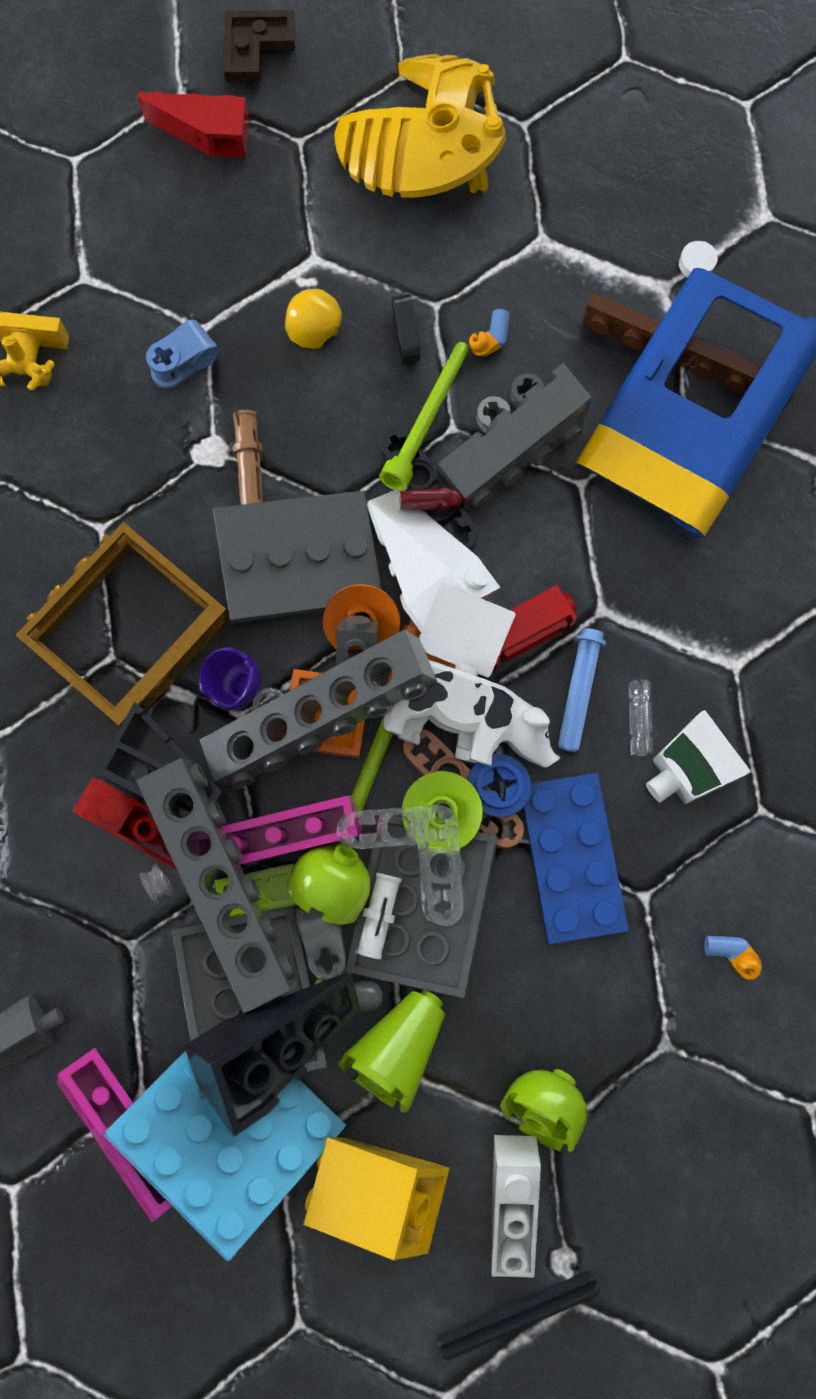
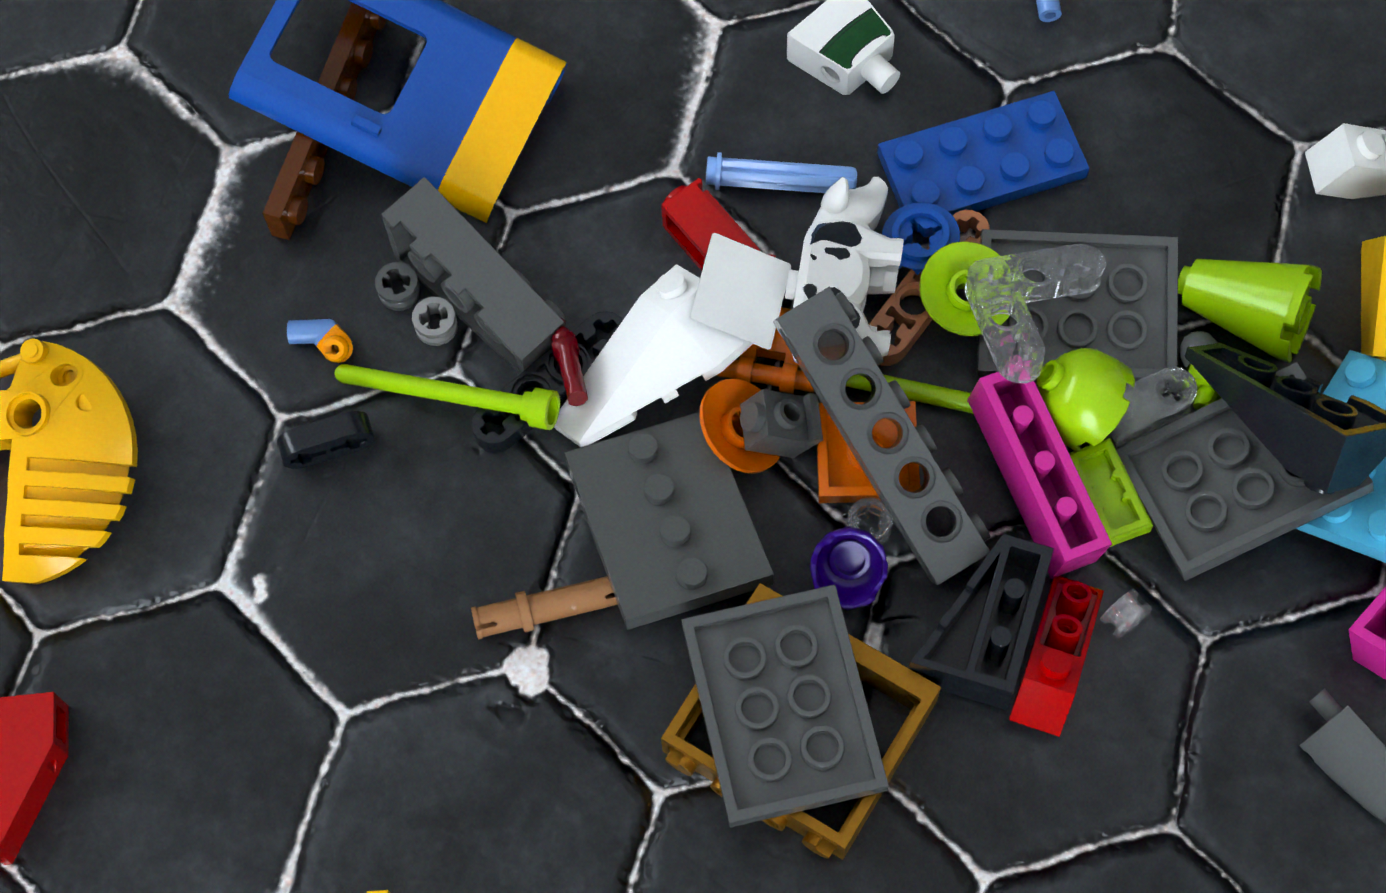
camera: 95 degrees left, 10 degrees down
dark grey brick [136,758,298,1013] -> none
medium blue piece [146,319,220,389] -> none
yellow hair [285,288,342,349] -> none
white pin [356,872,402,960] -> none
lime cylinder [500,1069,587,1152] -> none
clear axle [629,679,653,756] -> none
white tile [679,241,718,278] -> none
none -> dark grey plate [681,585,889,828]

